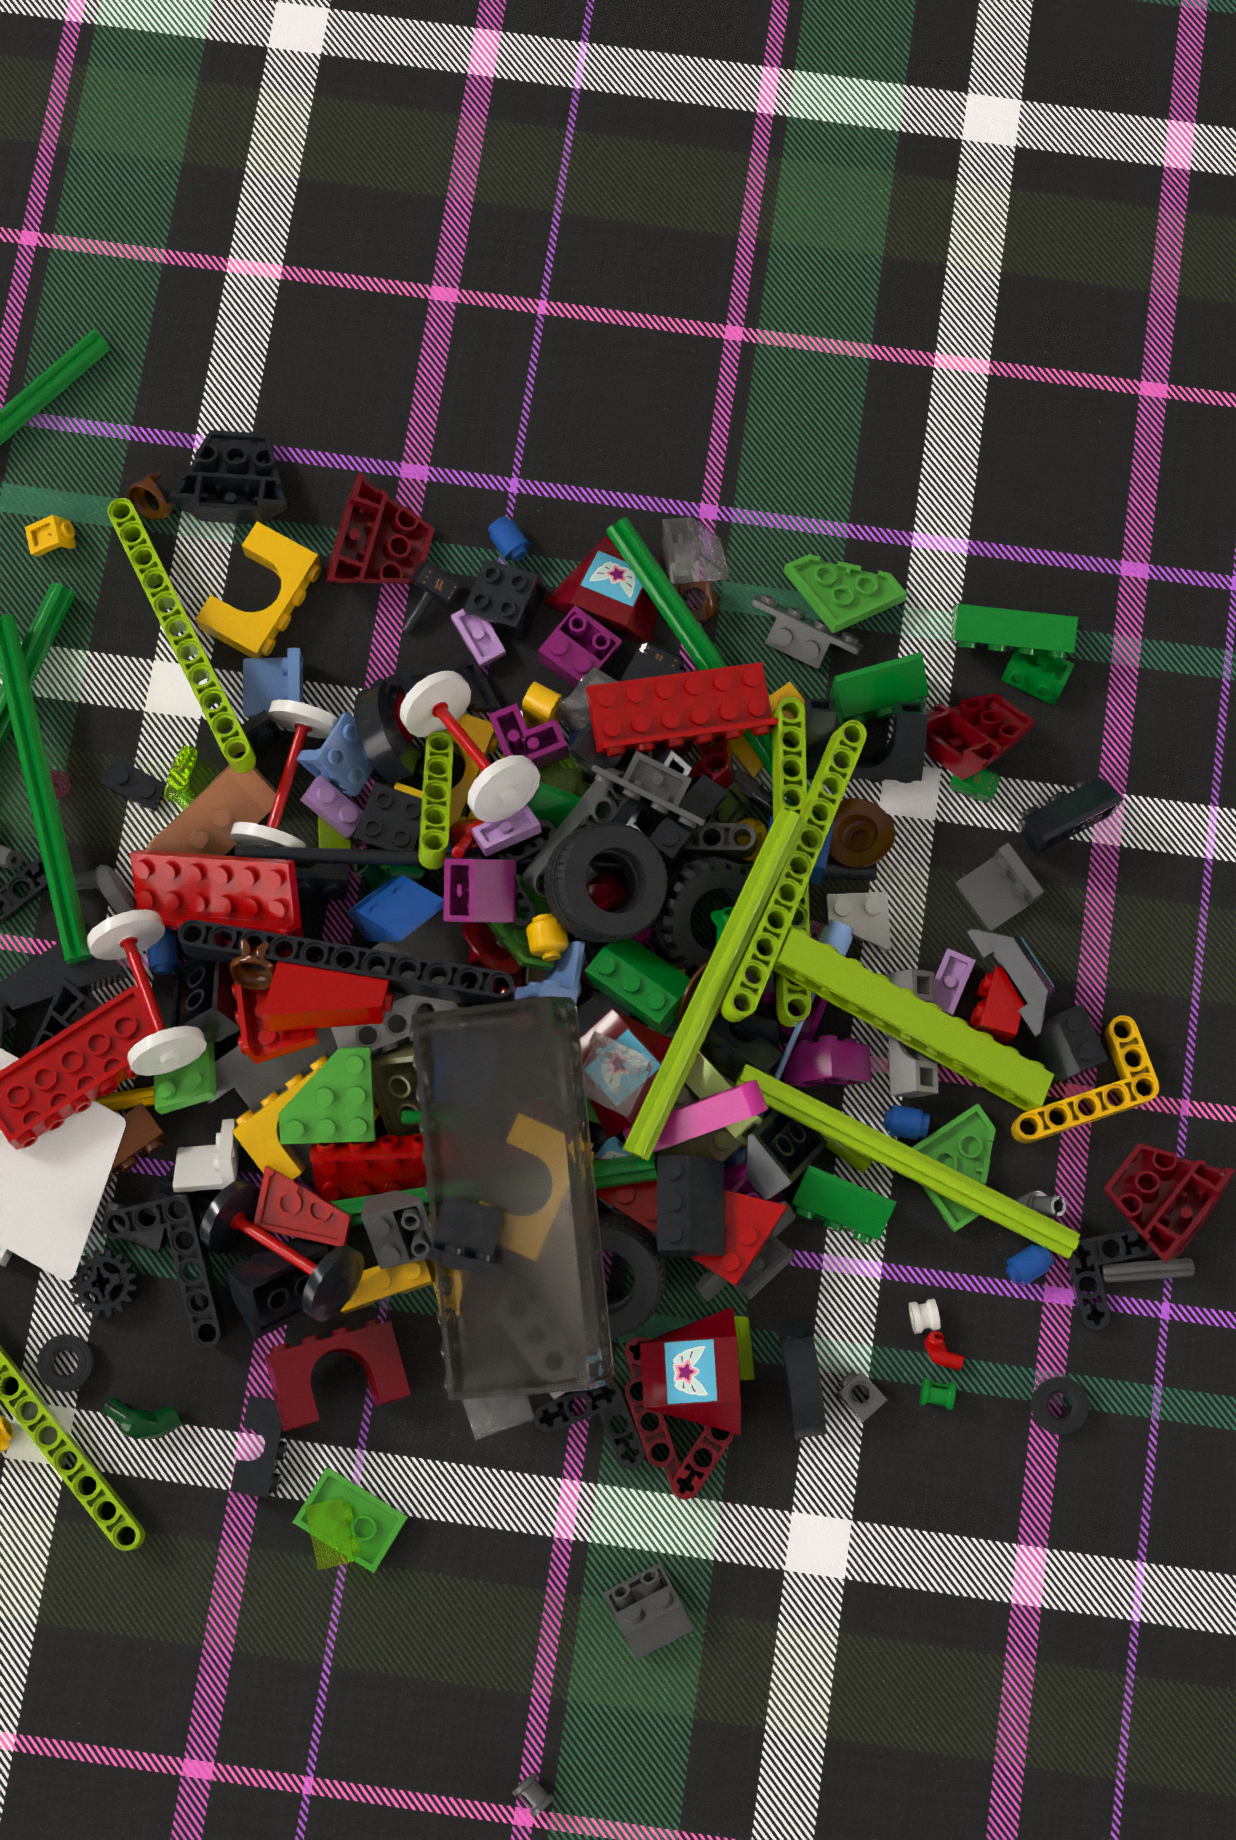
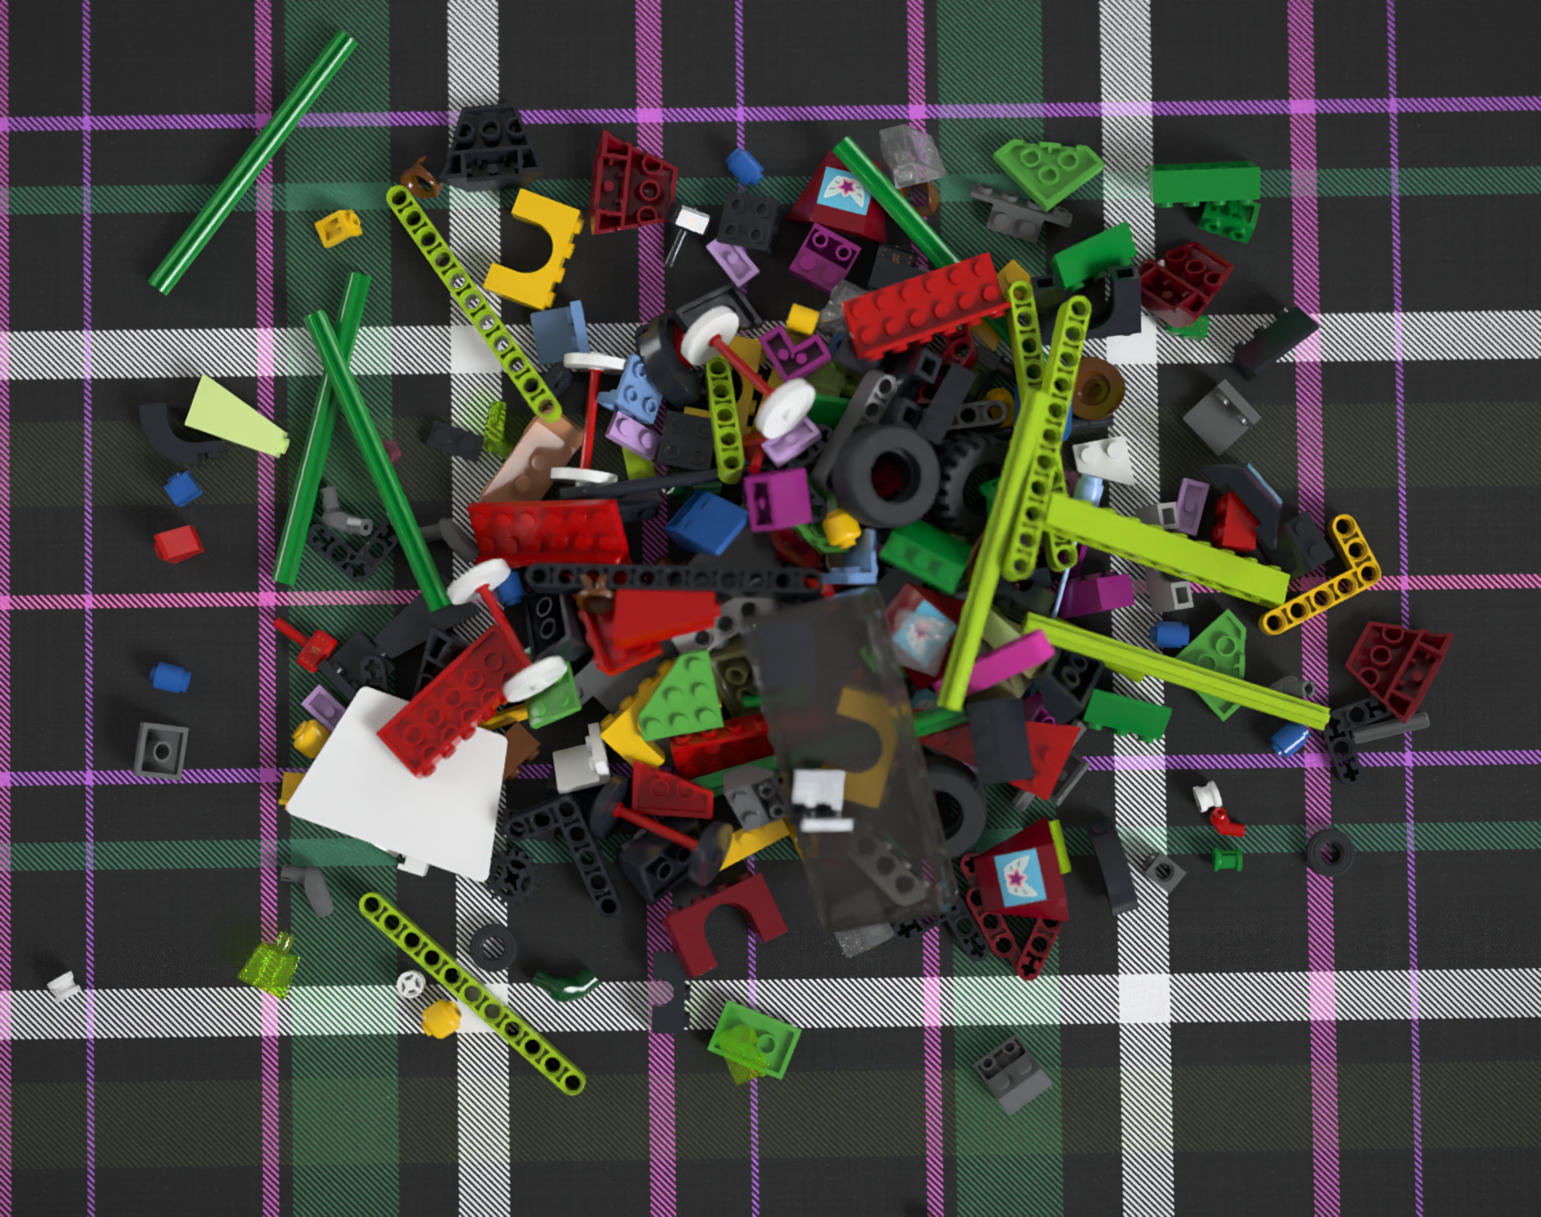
camera: 10 degrees left, 10 degrees up
dark grey bracket [591,751,706,829] -> none

